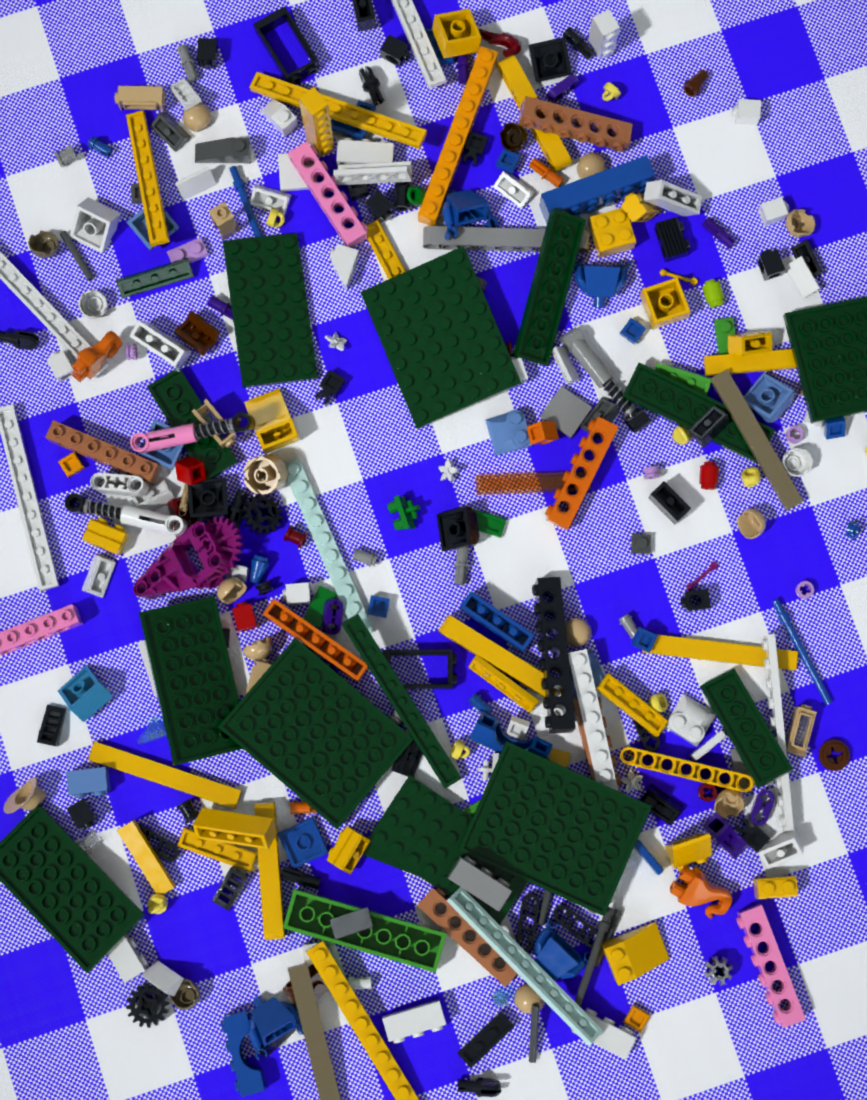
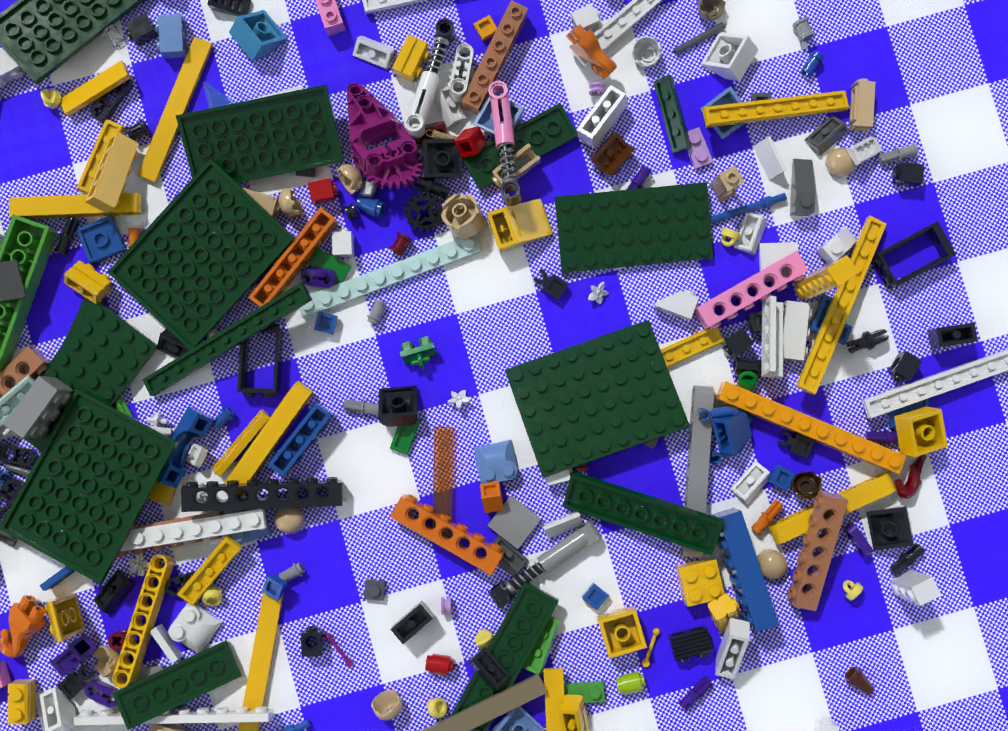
camera: 90 degrees right, 5 degrees up
black slope [212,866,249,911] -> none
light yellow tile [450,739,471,760] -> none
blue torso [574,257,630,308] -> none

